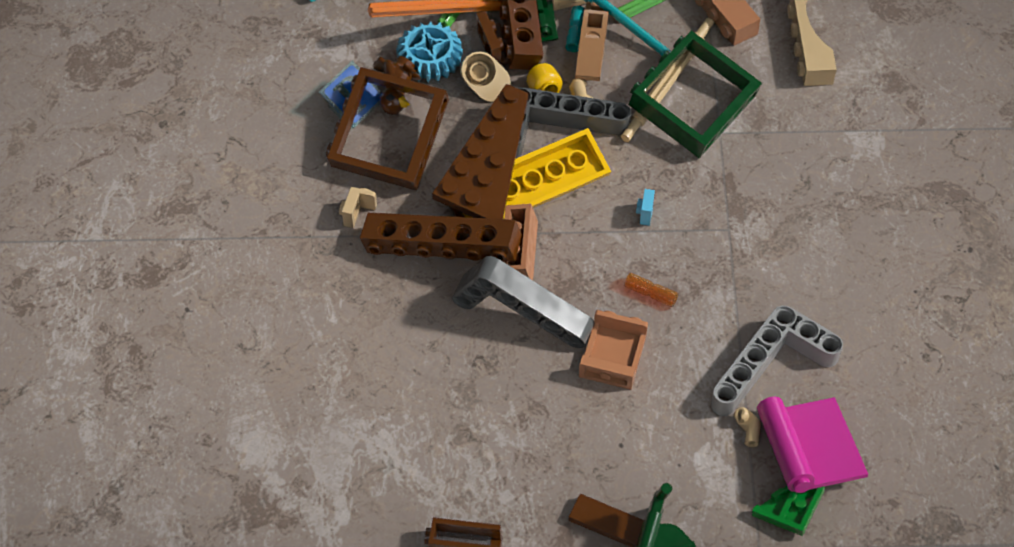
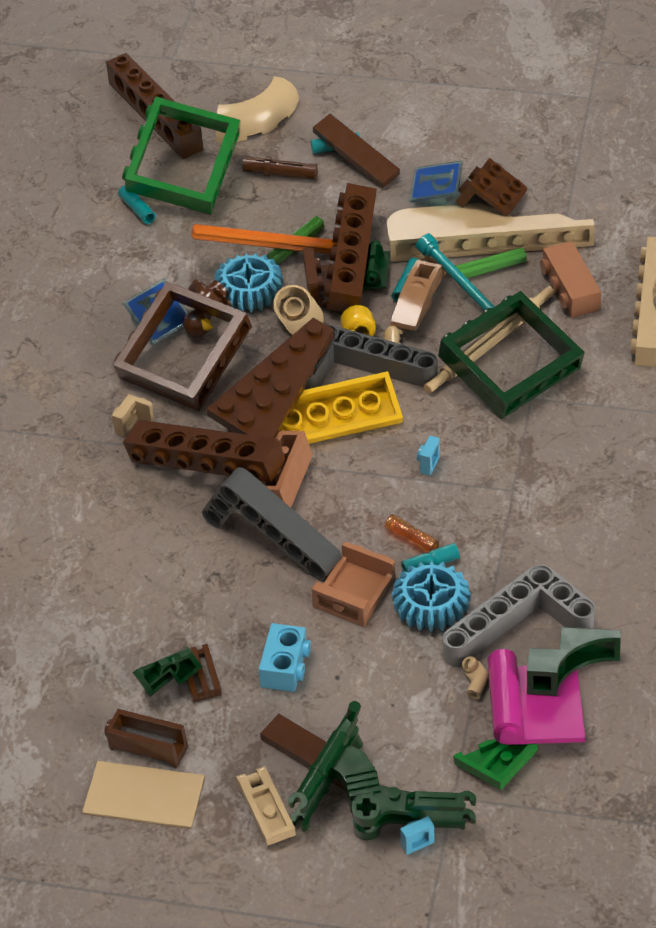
camera: 15 degrees right, 10 degrees down
none -> dark green slope [132,647,203,697]
none -> reddish brown tile [187,644,222,702]
none -> medium azure brick [259,623,311,692]
none -> medium azure gear [392,560,471,633]
none -> teal piece [401,543,460,572]
none -> dark green arch [527,627,621,696]

